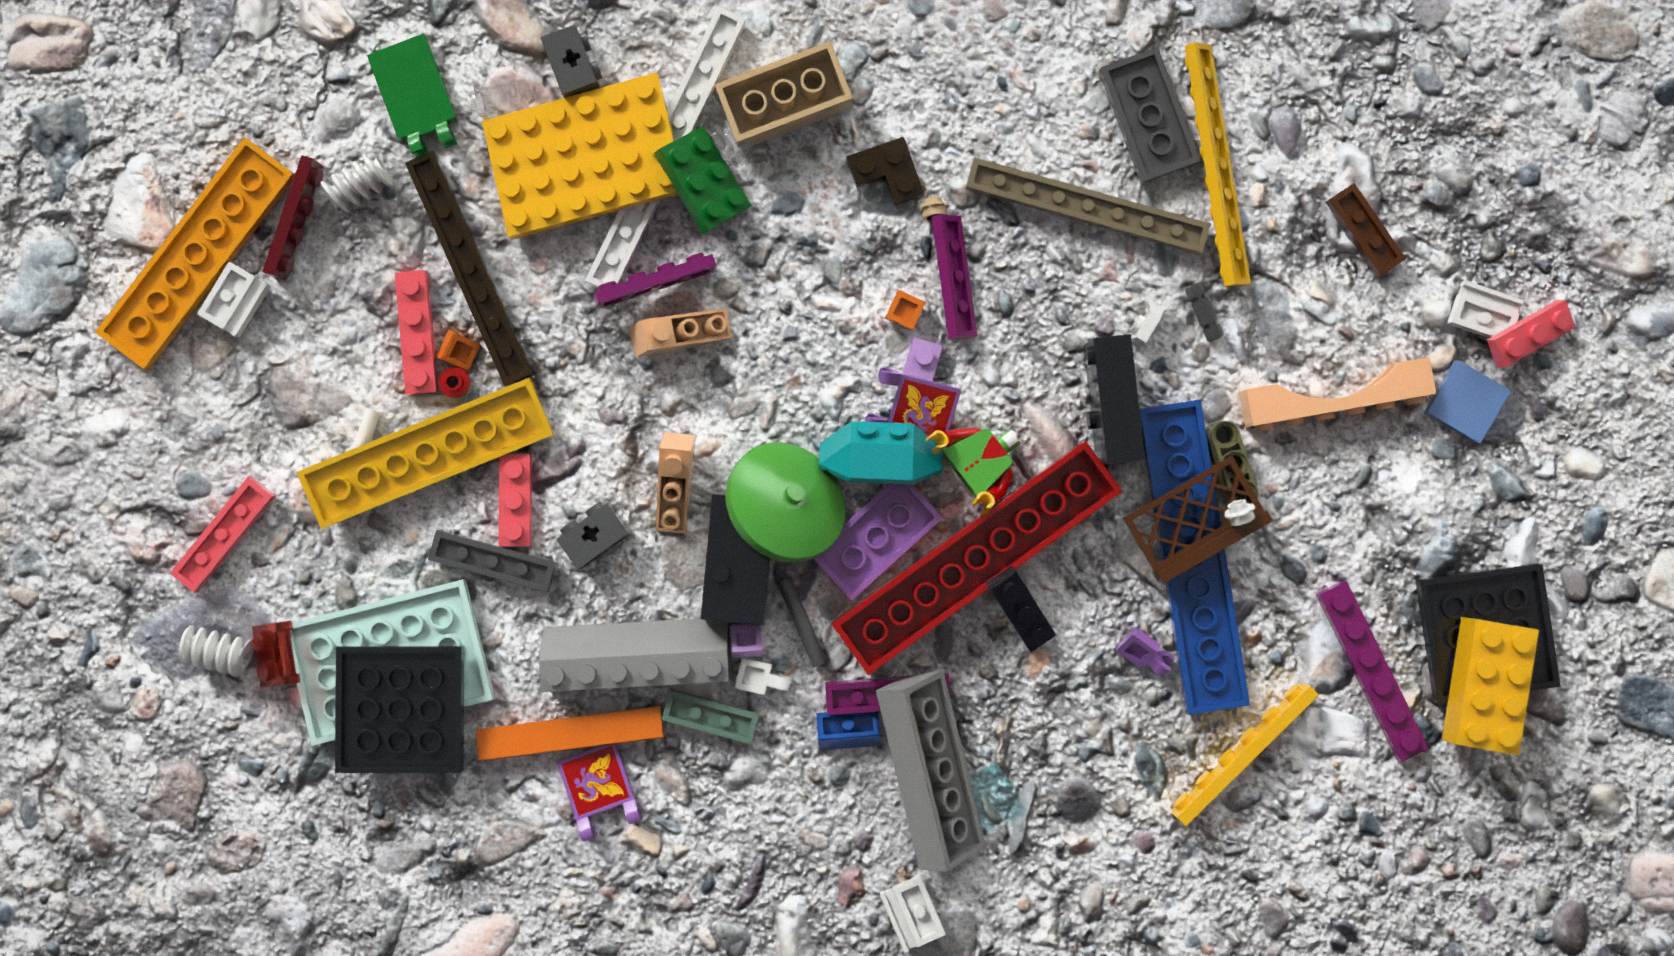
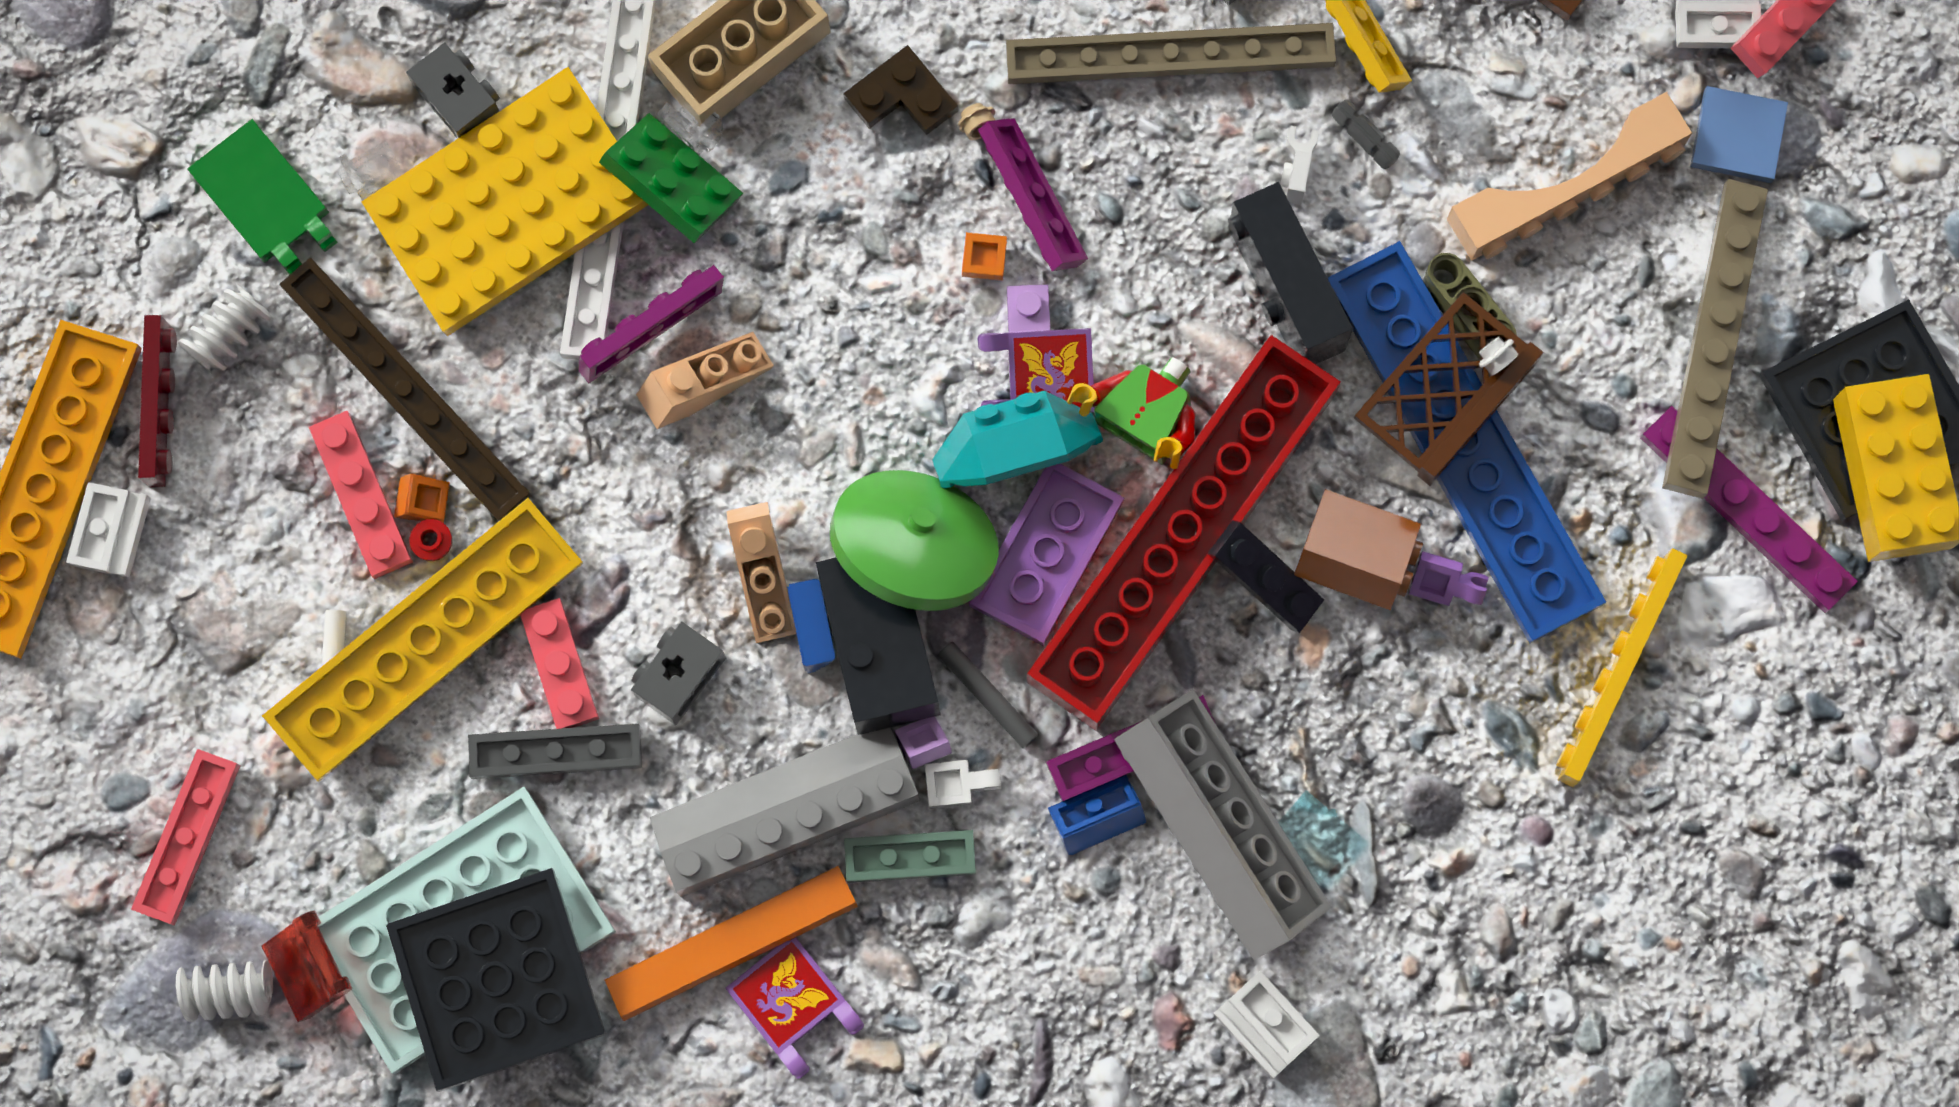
camera: 15 degrees left, 10 degrees down
none -> blue slope [787,579,835,674]
none -> brick [1294,489,1423,610]
none -> dark tan plate [1662,179,1768,499]

